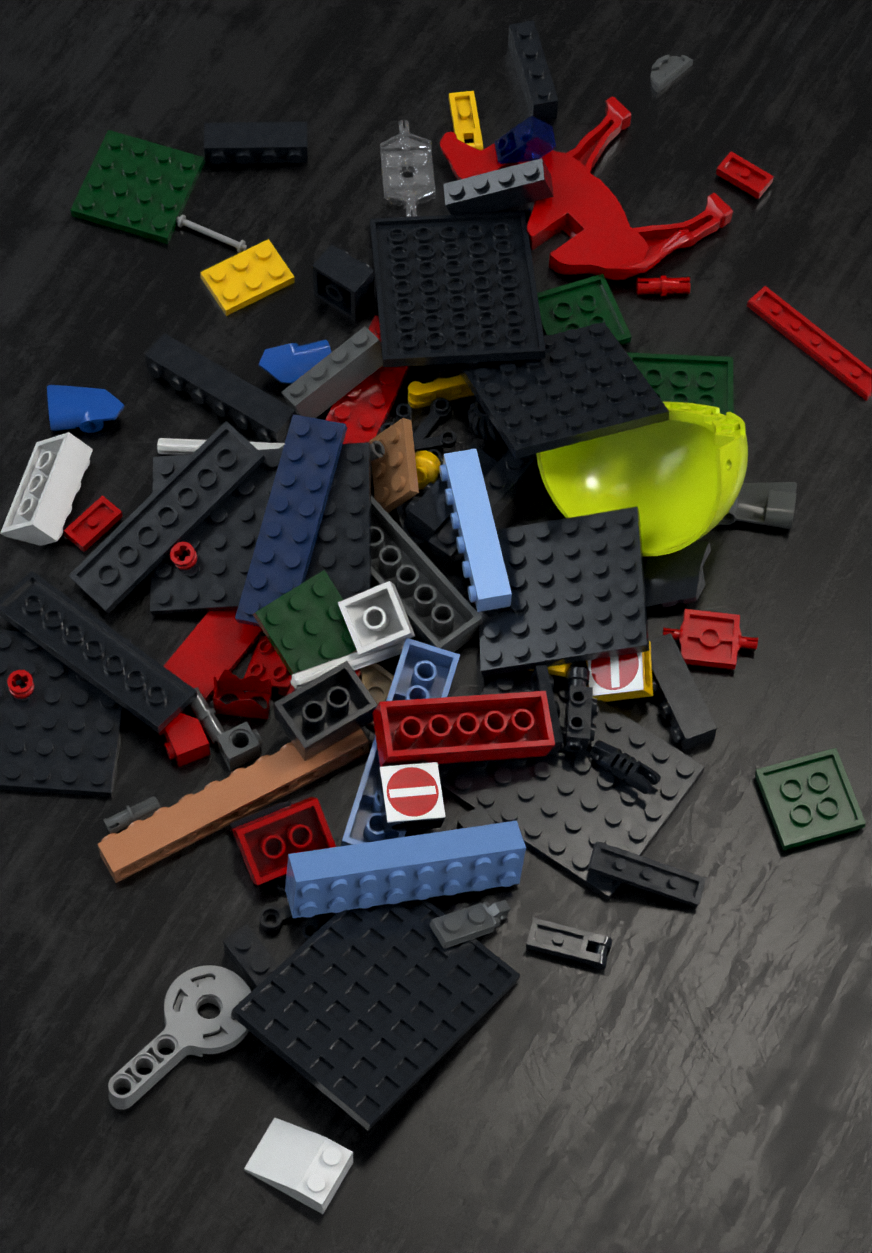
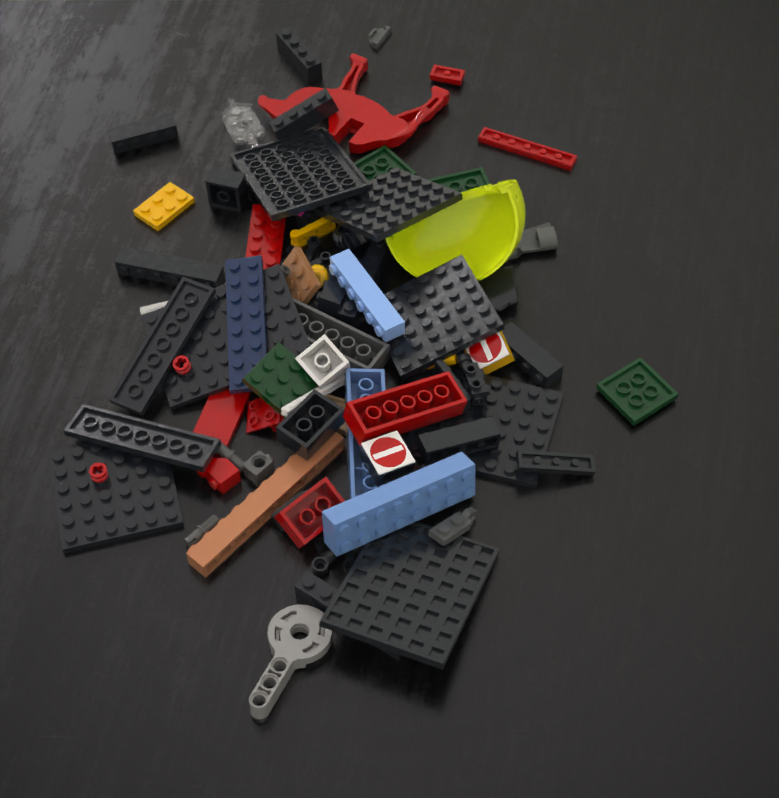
camera: 15 degrees left, 10 degrees down
white slope [0,432,93,546] -> none
blue panel [47,385,125,433] -> none
red plate [64,495,123,552] -> none
dark green plate [70,130,204,244] -> none
light grey axle [176,215,247,253] -> none
red piece [213,669,272,719] -> none
white slope [244,1118,353,1214] -> none
blue panel [258,340,331,384] -> none
dark grey brick [281,326,383,418] -> none
yellow plate [449,91,483,151] -> none
clear blue slope [494,116,556,164] -> none
plate [526,918,613,969] -> none
black hinge [589,740,661,794] -> none
red pin [636,275,690,296] -> none
red plate [662,609,758,669] -> none
none -> black brick [417,417,501,465]

